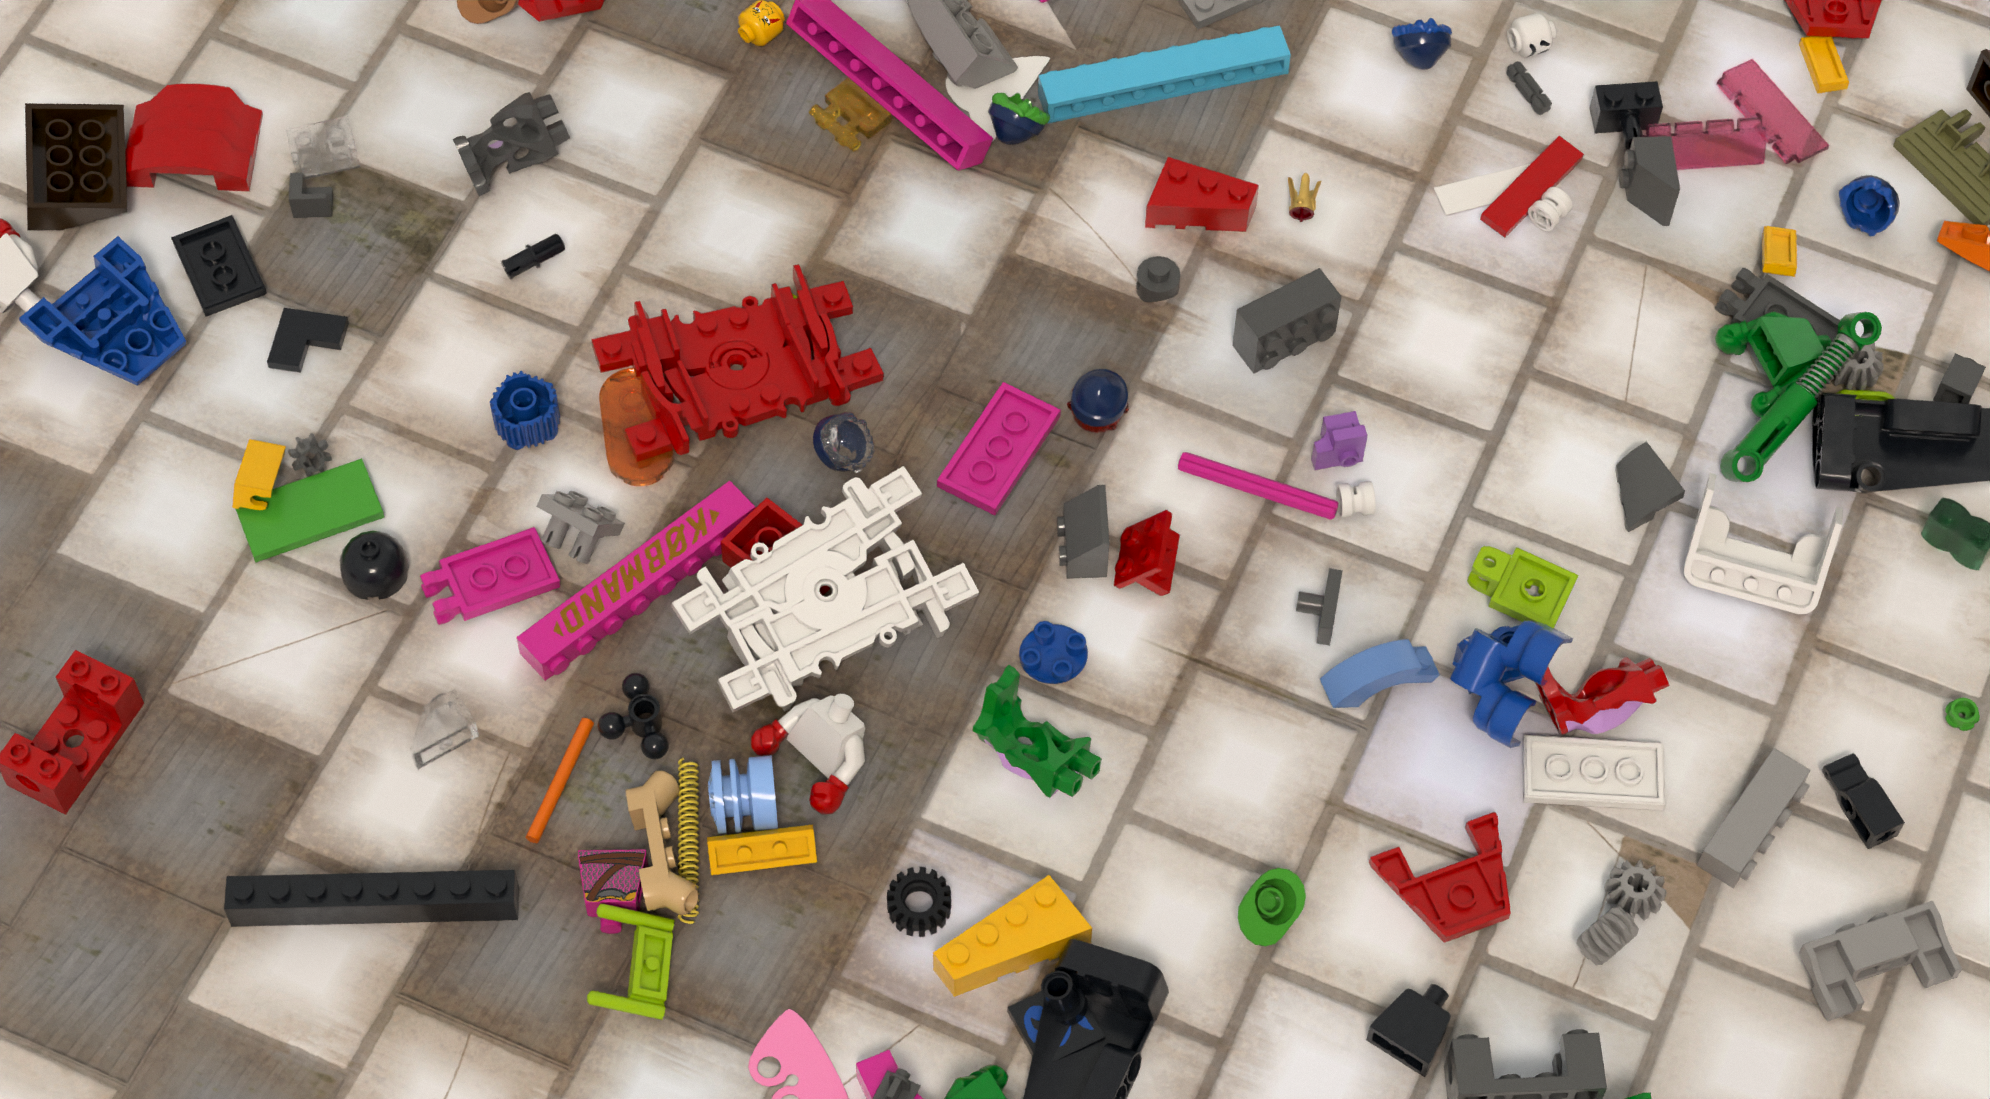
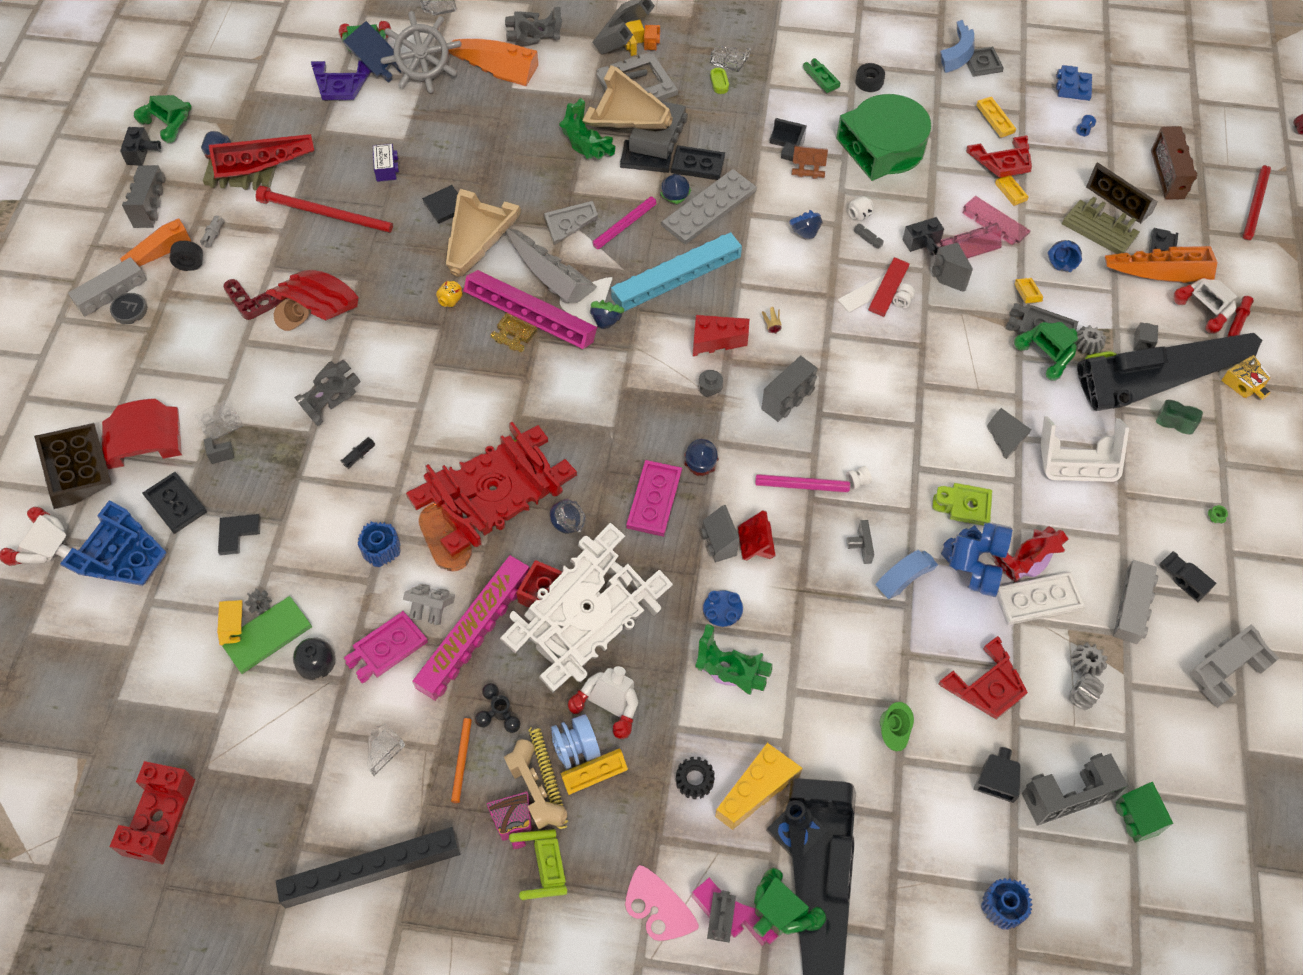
camera: 15 degrees left, 0 degrees up
medium lavender brick [1311,411,1368,470] -> none
green piece [1720,312,1882,482] -> none

